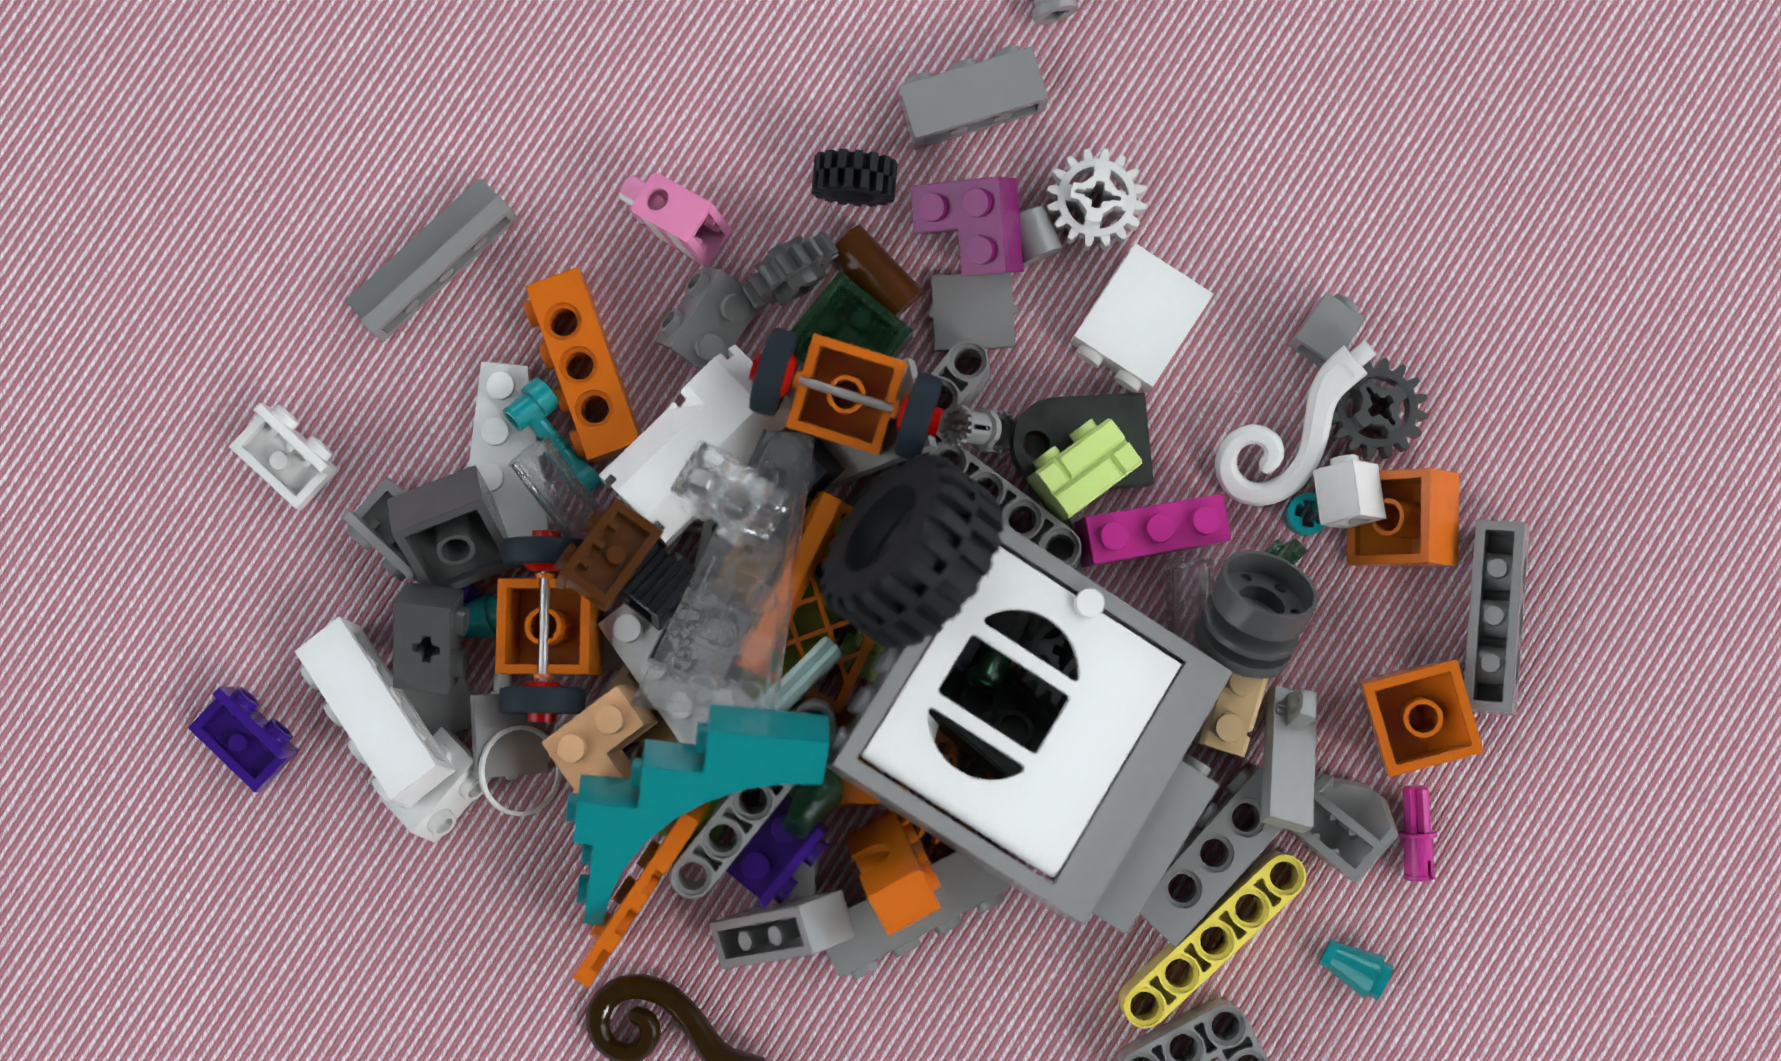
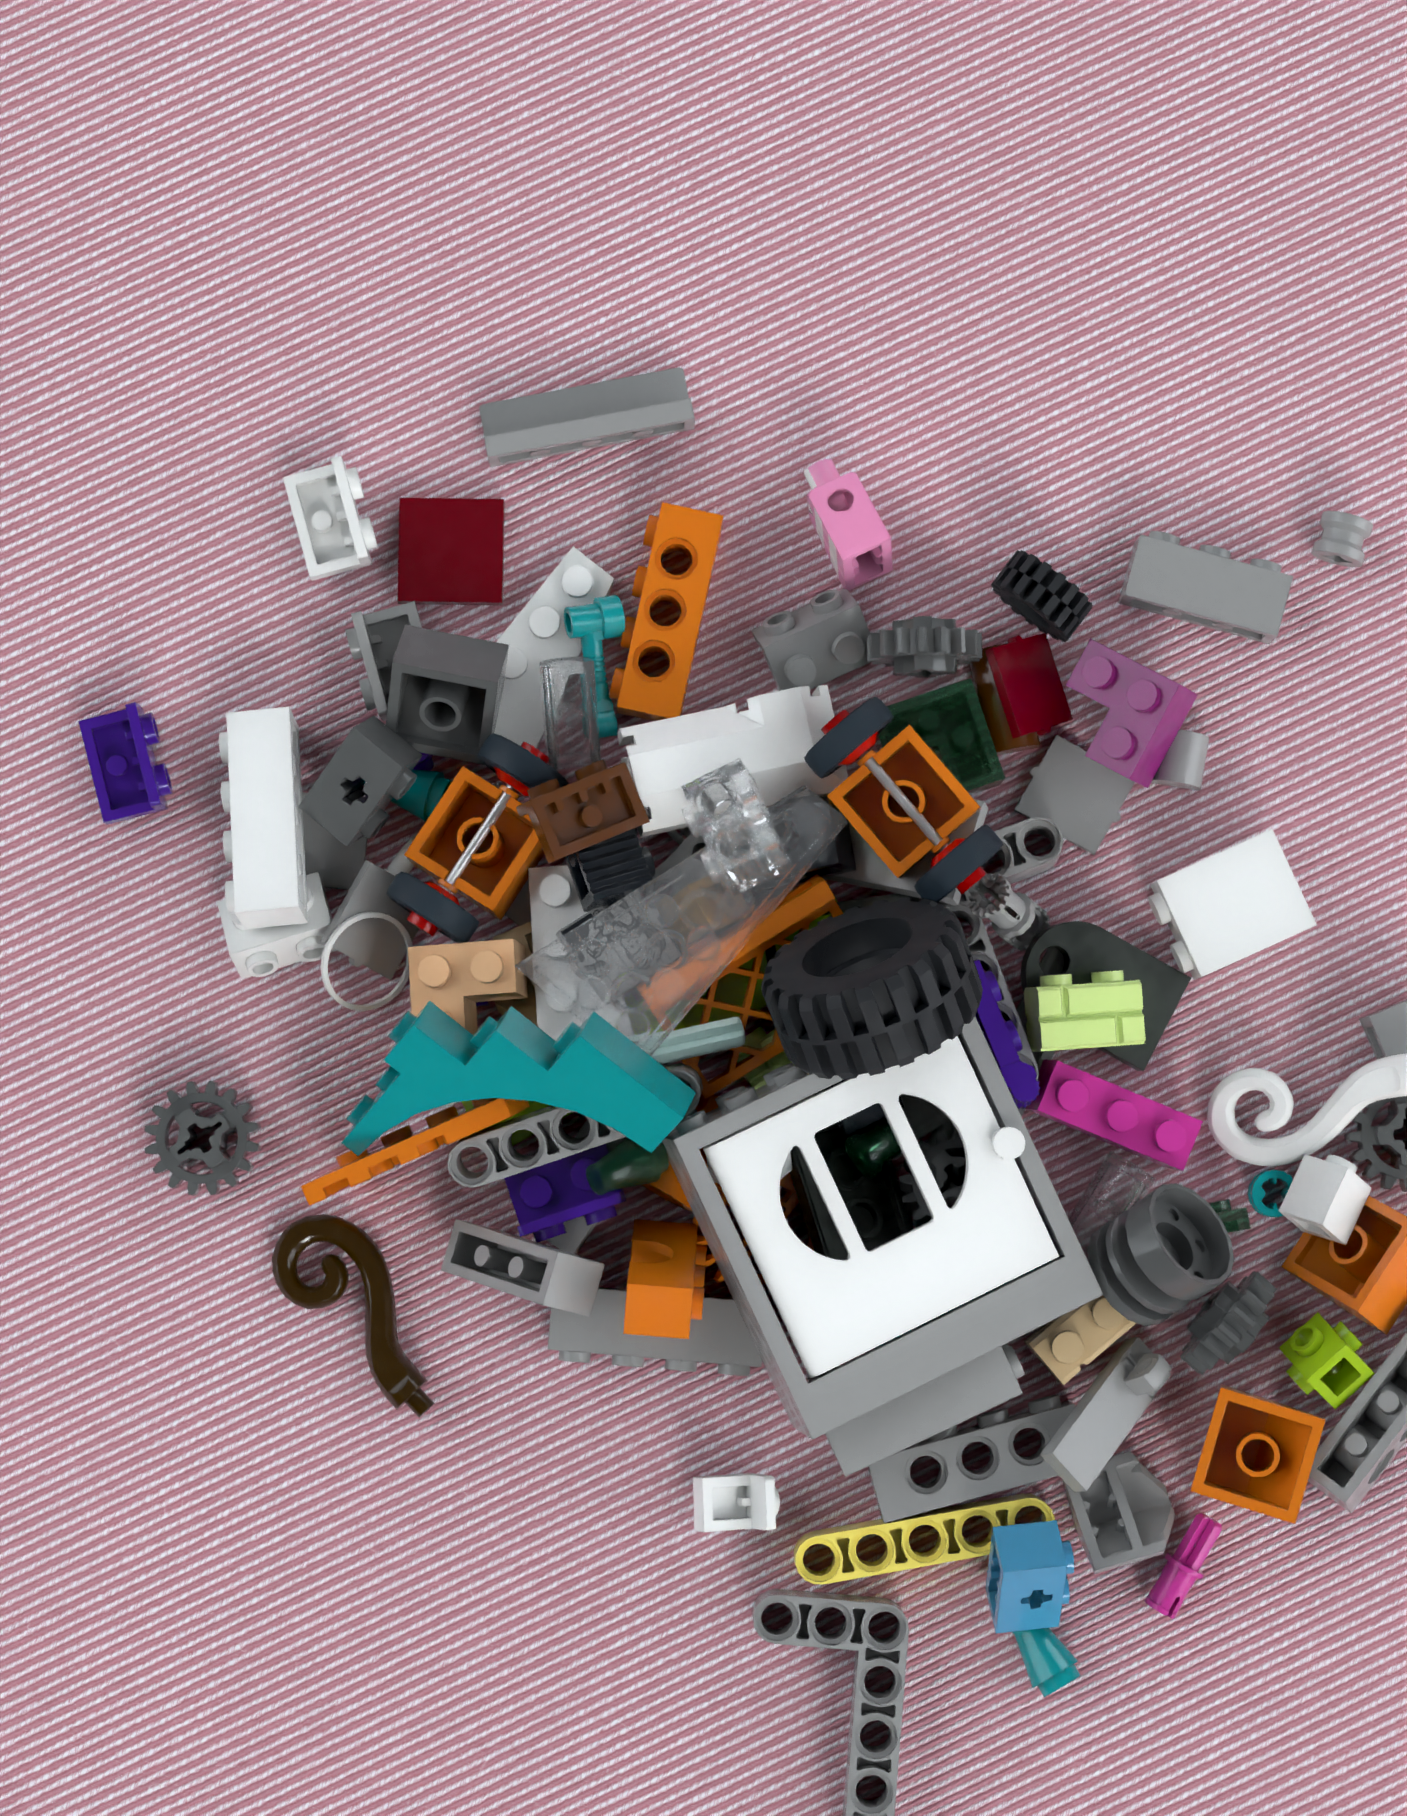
camera: 25 degrees right, 0 degrees up
white gear [1046,149,1147,251] -> none
none -> dark grey gear [144,1081,261,1196]
none -> dark red tile [397,498,505,606]
none -> white bracket [693,1473,780,1532]
none -> dark purple hinge [974,960,1041,1110]
none -> dark red piece [985,633,1073,739]
none -> dark azure brick [985,1520,1074,1634]
none -> dark grey gear [1180,1271,1277,1375]
none -> lime brick [1279,1312,1375,1410]

